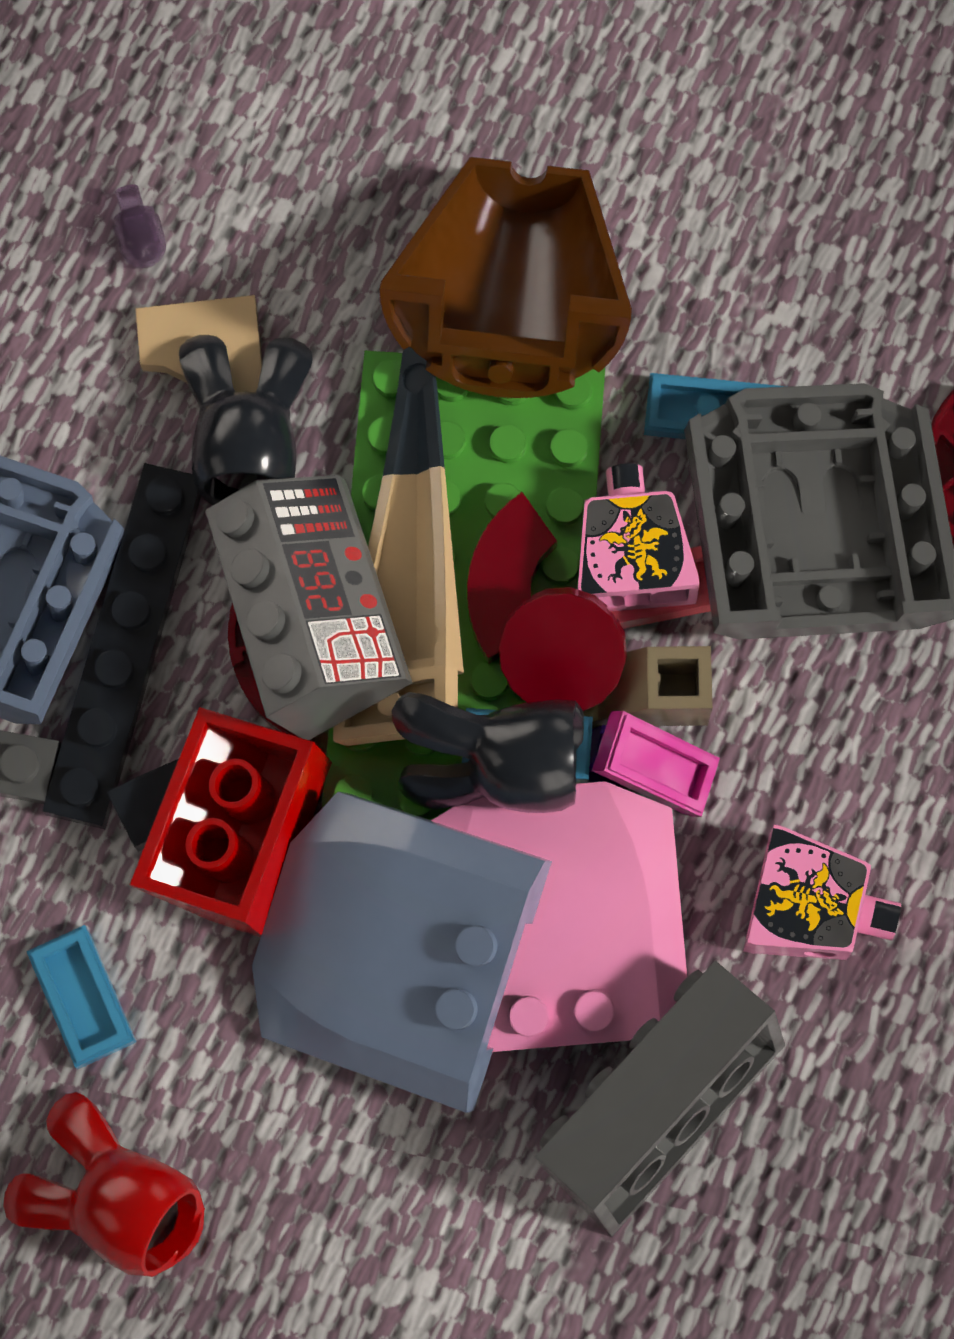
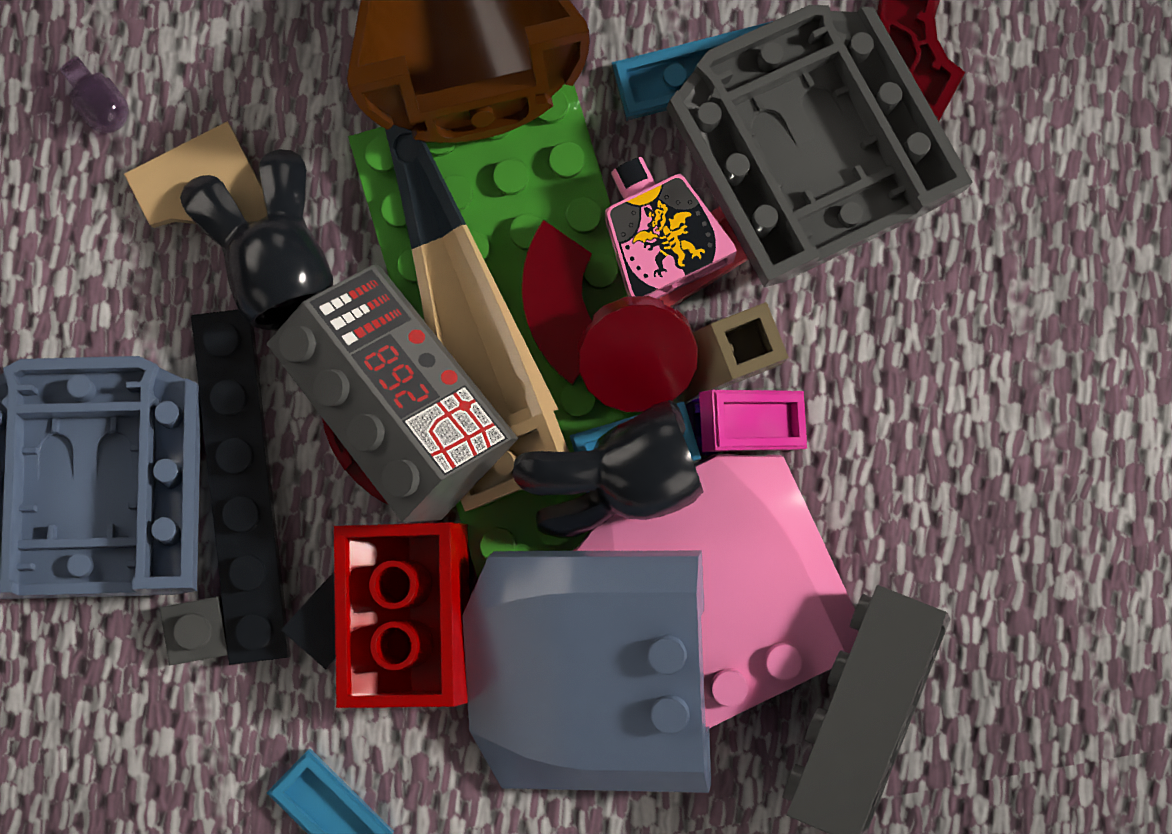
camera: 25 degrees left, 10 degrees up
torso [743,825,901,960] -> none

